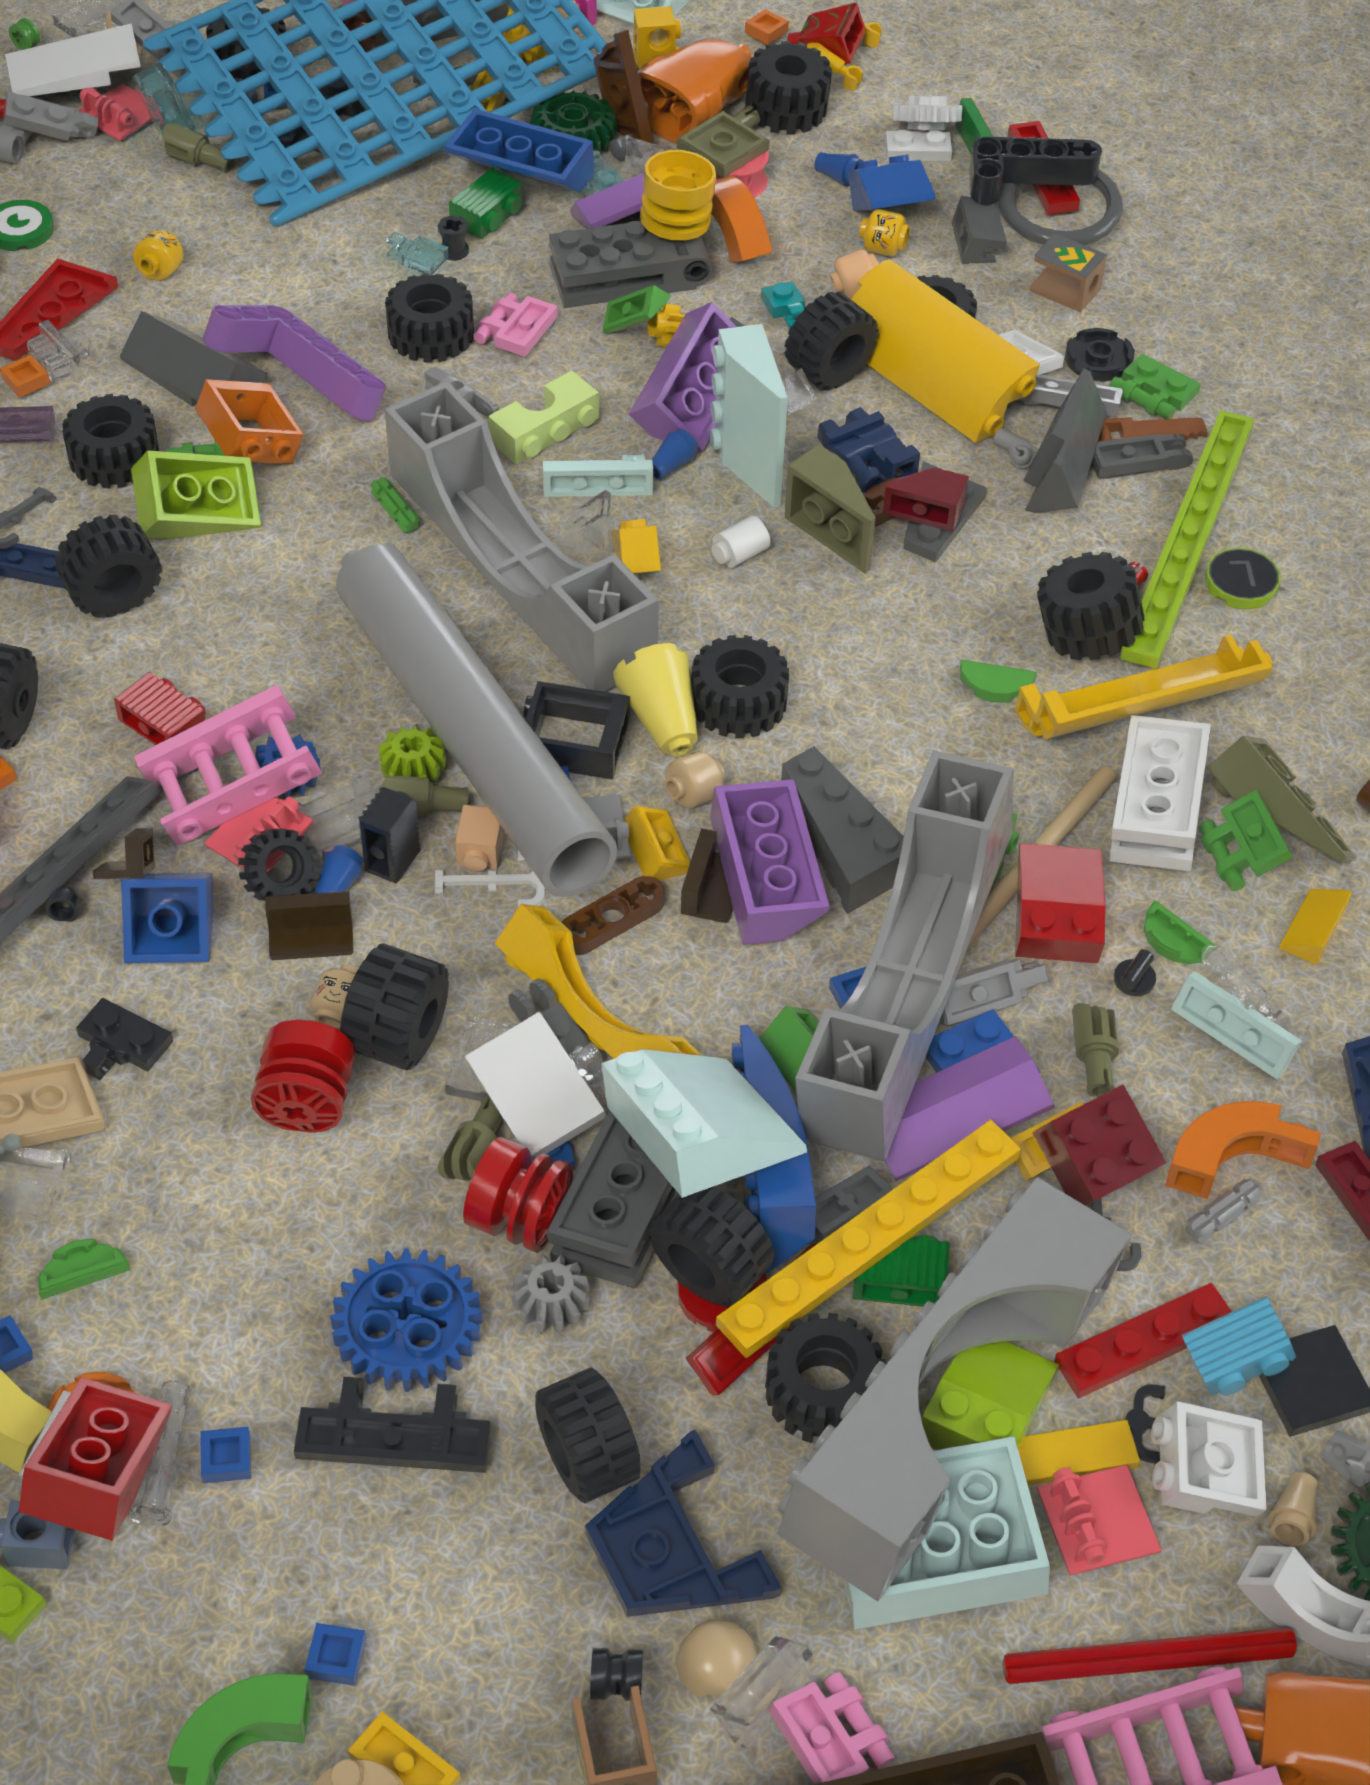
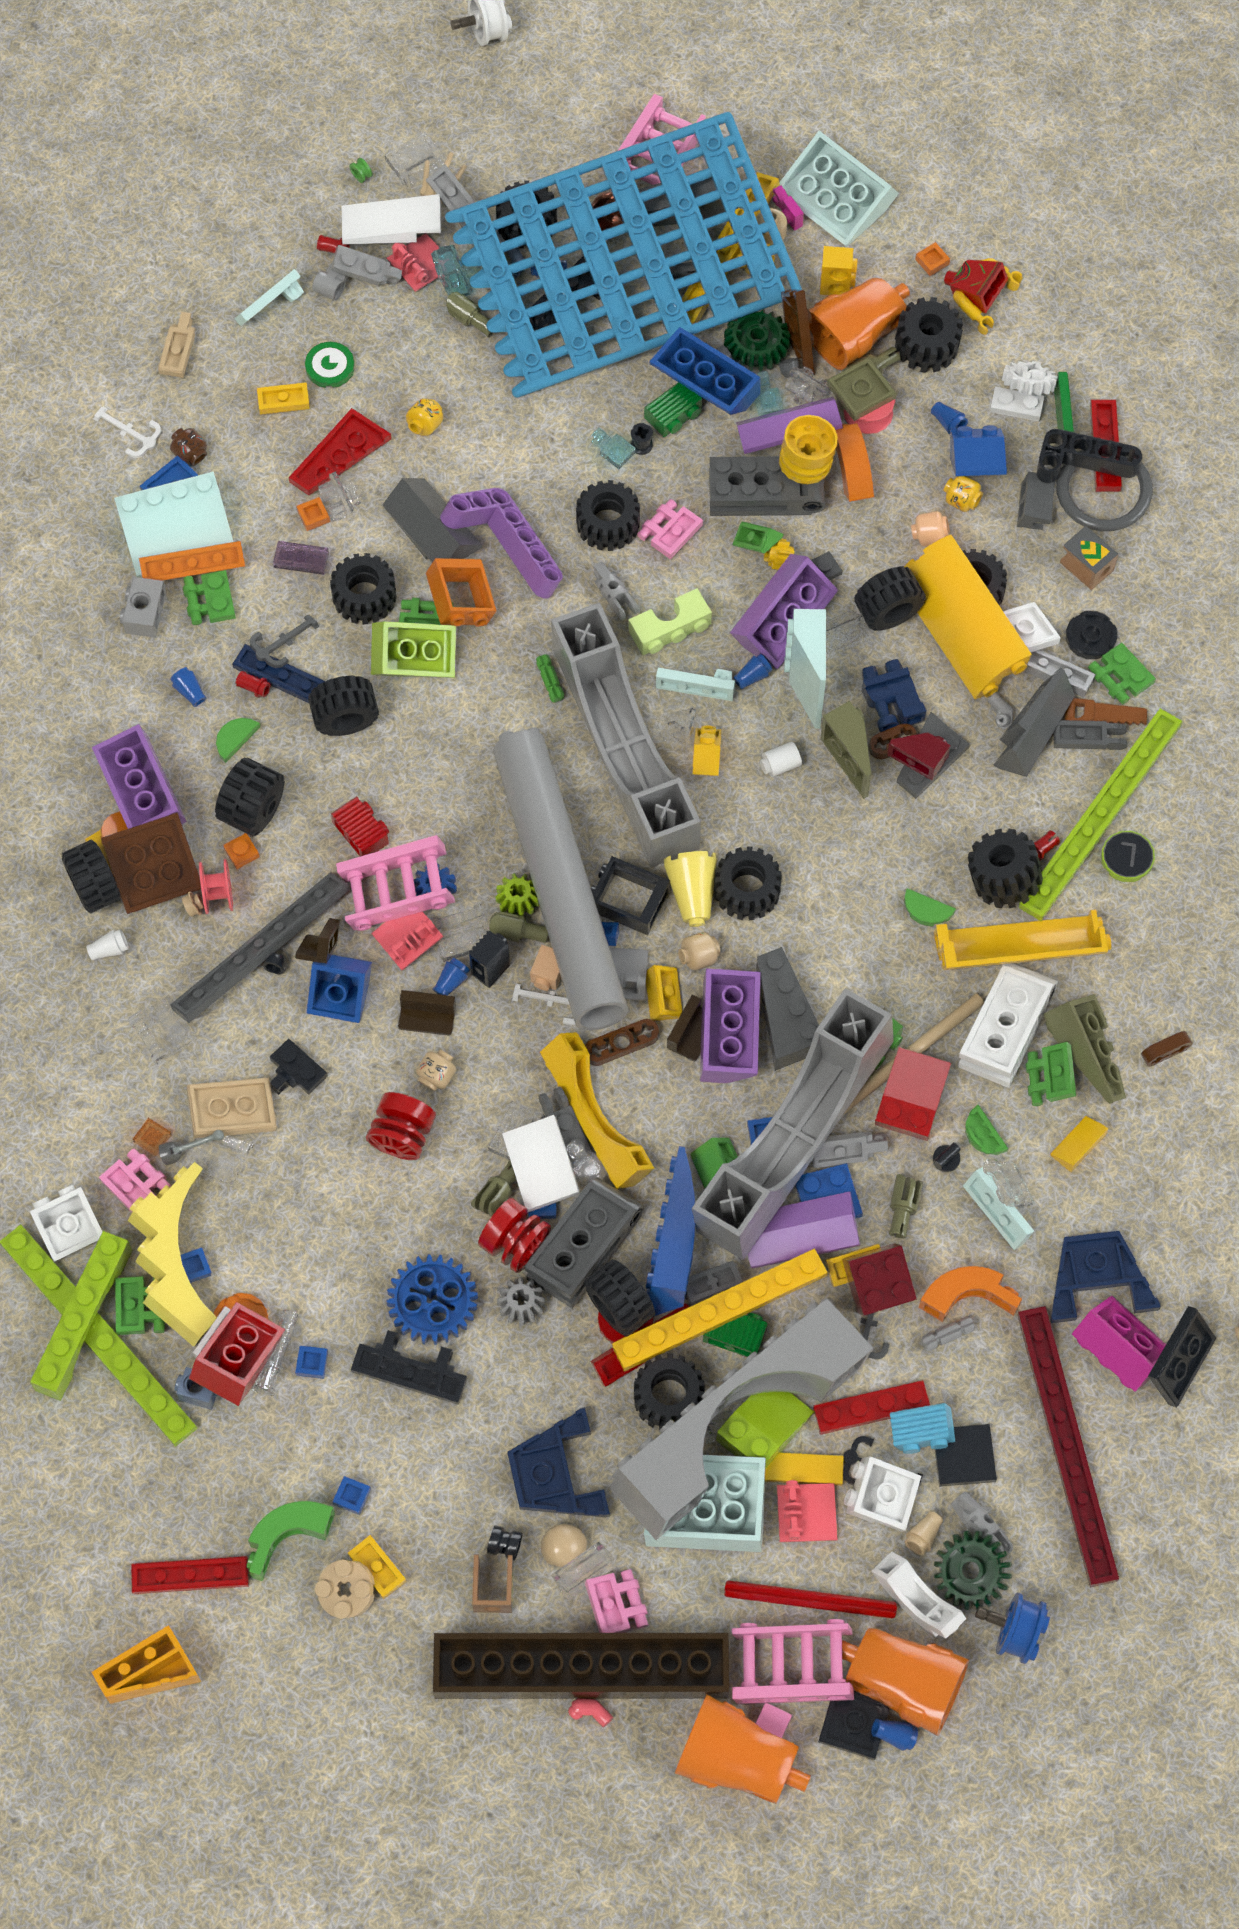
camera: 15 degrees right, 15 degrees up
bright green tile [38,1238,131,1300] -> none
black tyre [238,829,320,900] -> none
black wheel [340,943,449,1071] -> none
black tyre [535,1367,640,1504] -> none
light aqua slope [601,1049,807,1198] -> none
teal plate [761,281,805,329] -> none

